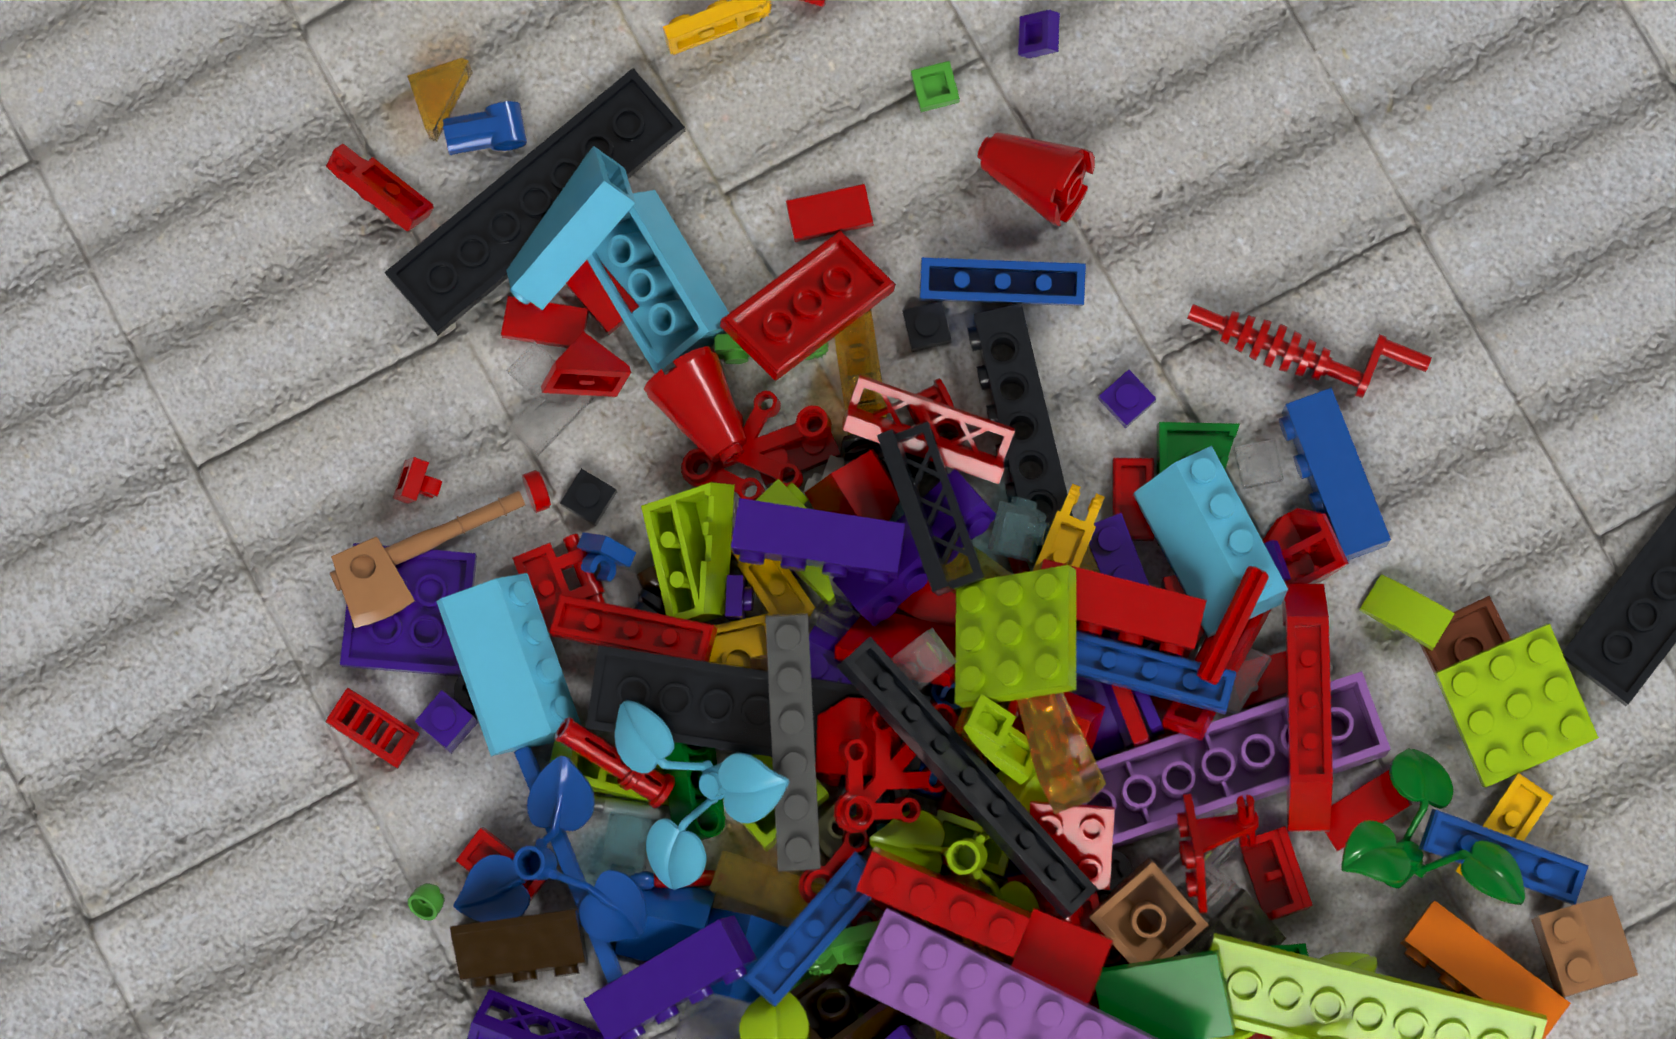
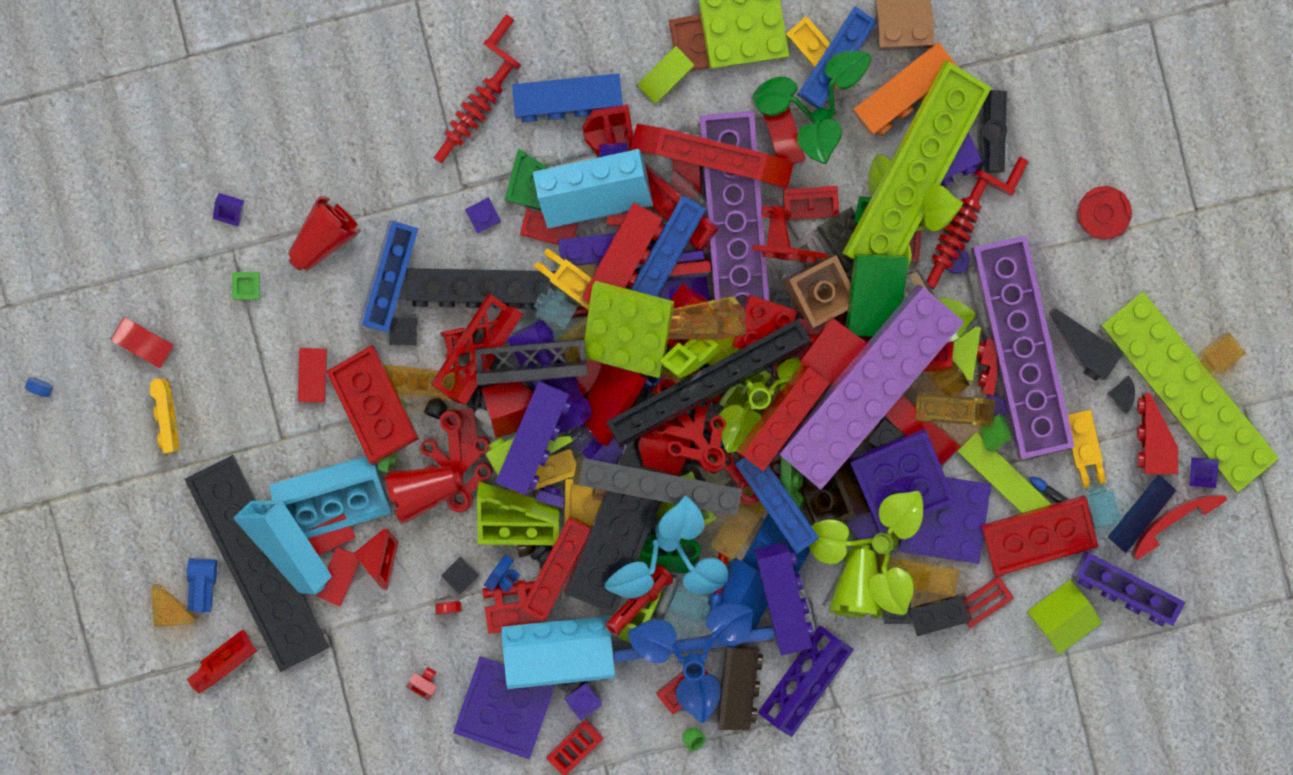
camera: 80 degrees left, 10 degrees up
medium nougat piece [330,491,525,628] -> none
clear plate [891,628,957,691] -> none
red axle [1197,566,1268,685] -> none
none -> black hinge [424,398,447,420]

